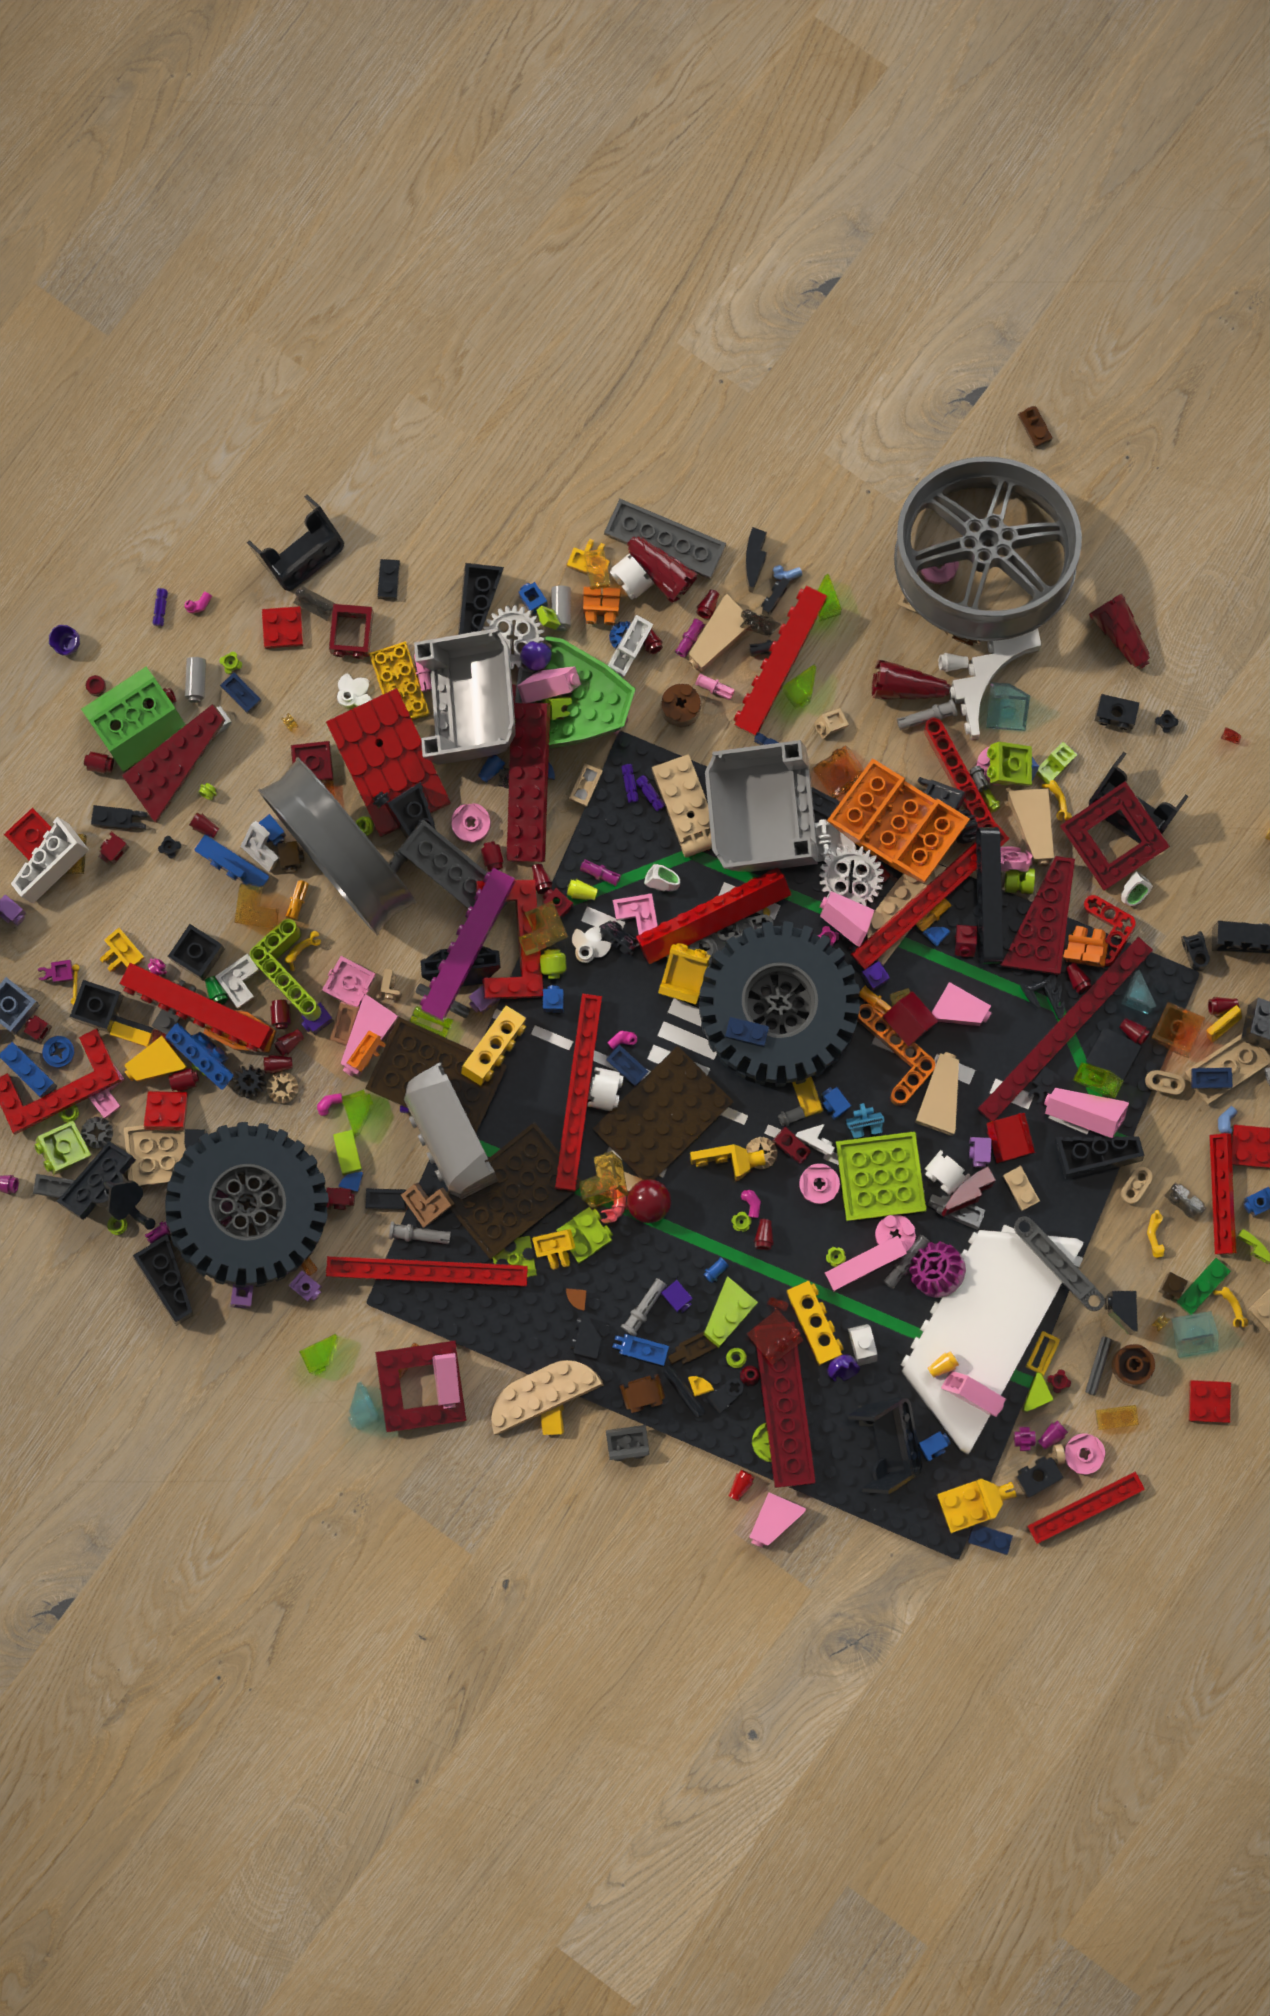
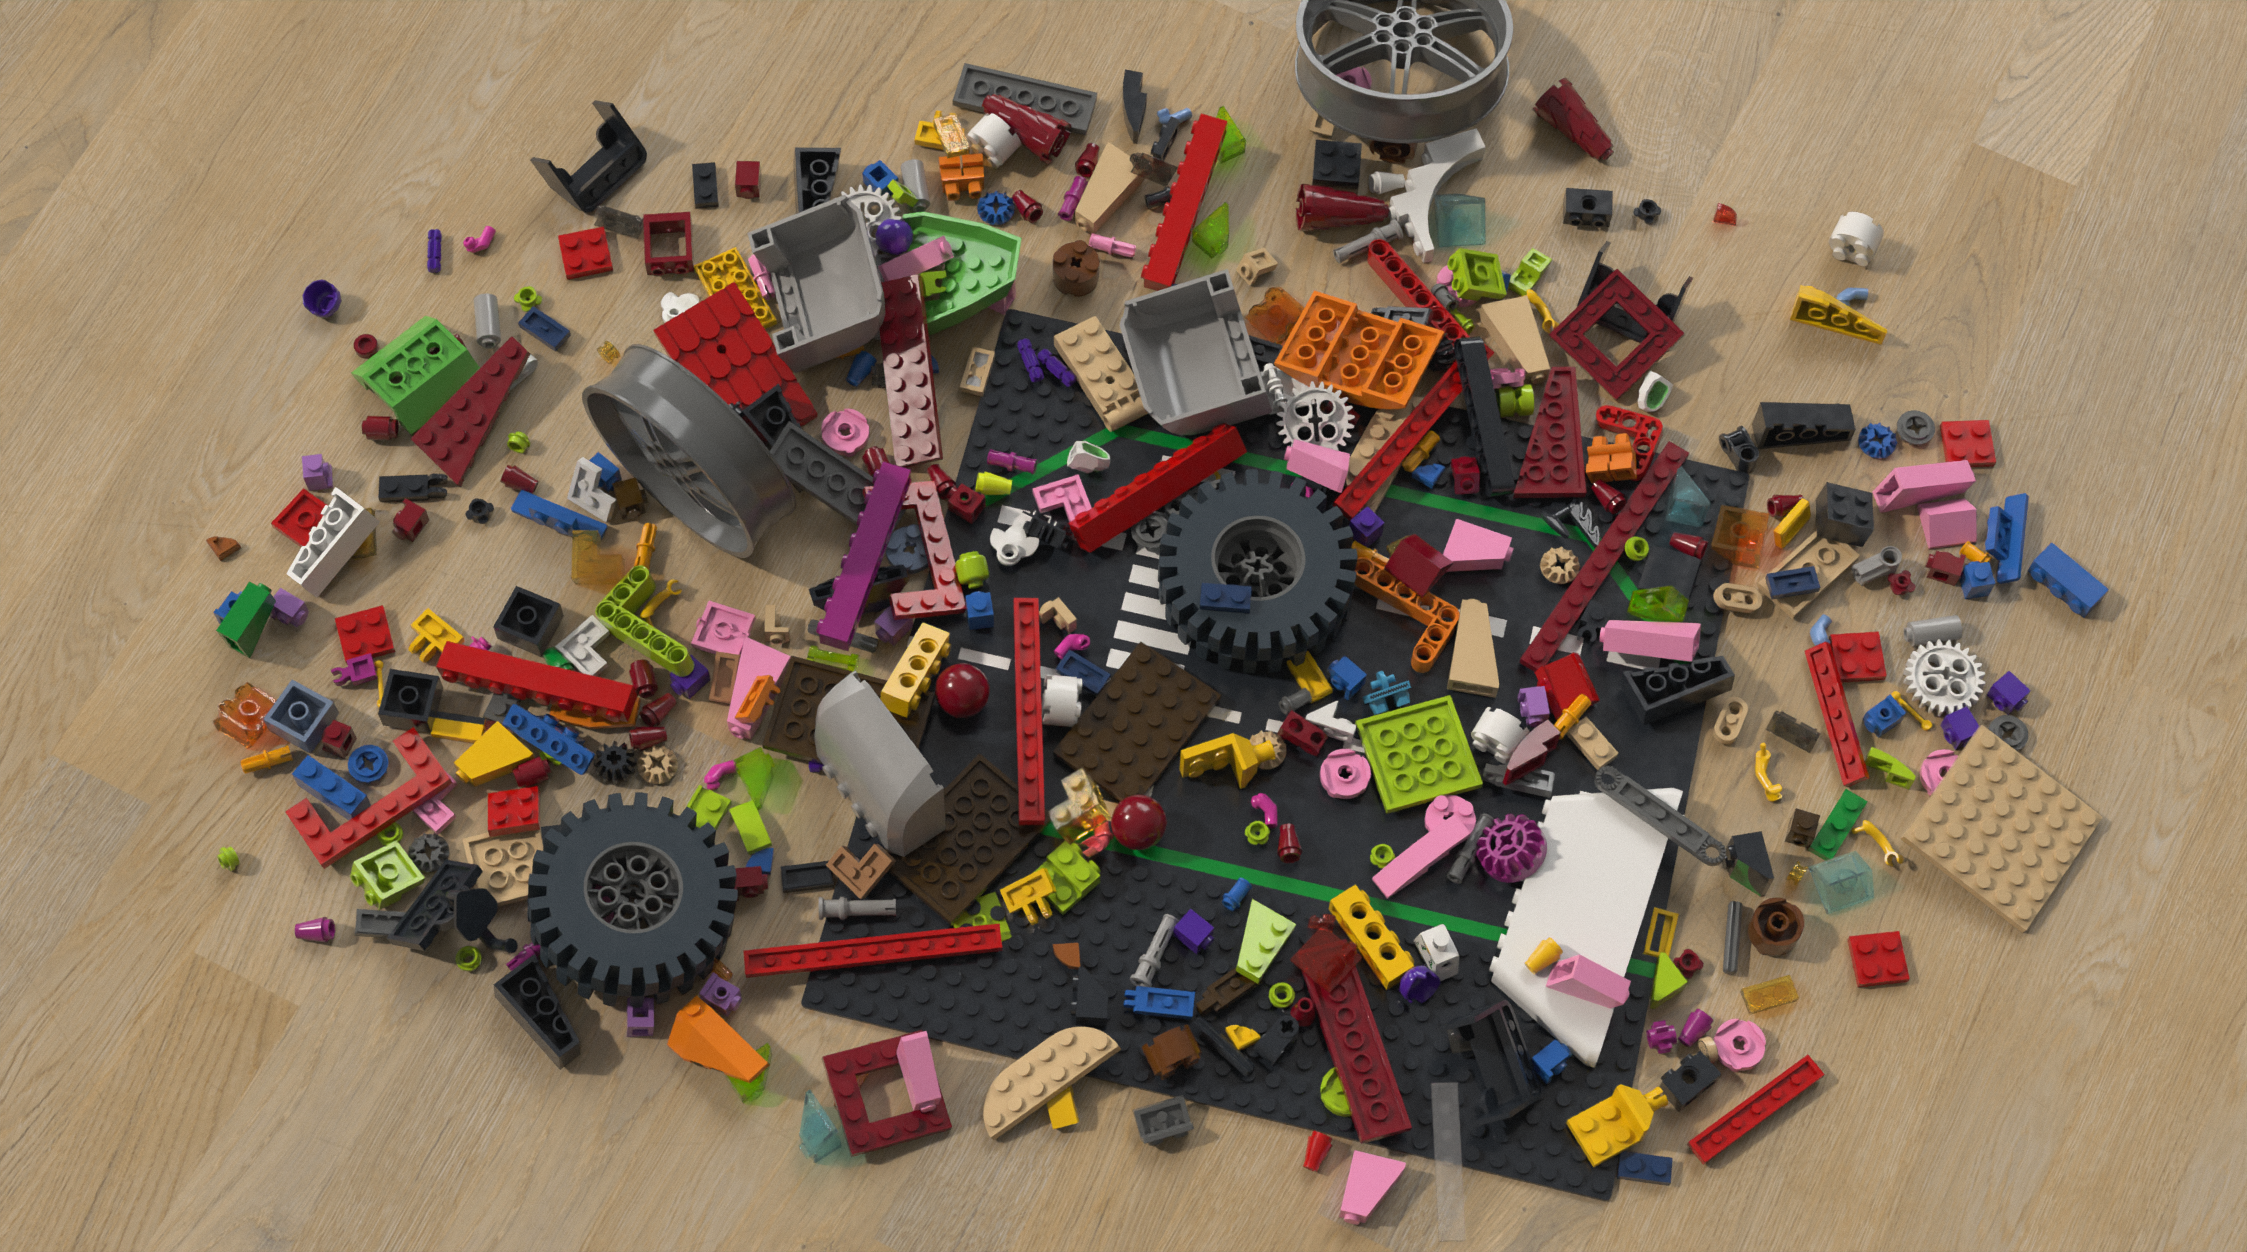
camera: 15 degrees left, 15 degrees down
clear yellow brick [518,901,568,955] -> none
white slope [608,615,653,678] -> none
yellow panel [658,943,711,1004] -> none
none -> medium lavender brick [302,454,333,491]
none -> red plate [335,605,396,665]
none -> orange wedge [667,995,770,1083]
none -> lime plate [686,785,732,830]
none -> dark red brick [735,161,762,199]
none -> sand blue plate [886,524,928,574]
none -> dark red piece [935,663,990,718]
none -> tan bracket [1039,597,1077,634]
none -> black brick [1312,140,1362,195]
none -> clear tile [1431,1082,1466,1242]
none -> tan gear [1540,547,1580,584]
none -> light orange axle [1554,694,1591,739]
none -> lime plate [1625,537,1649,561]

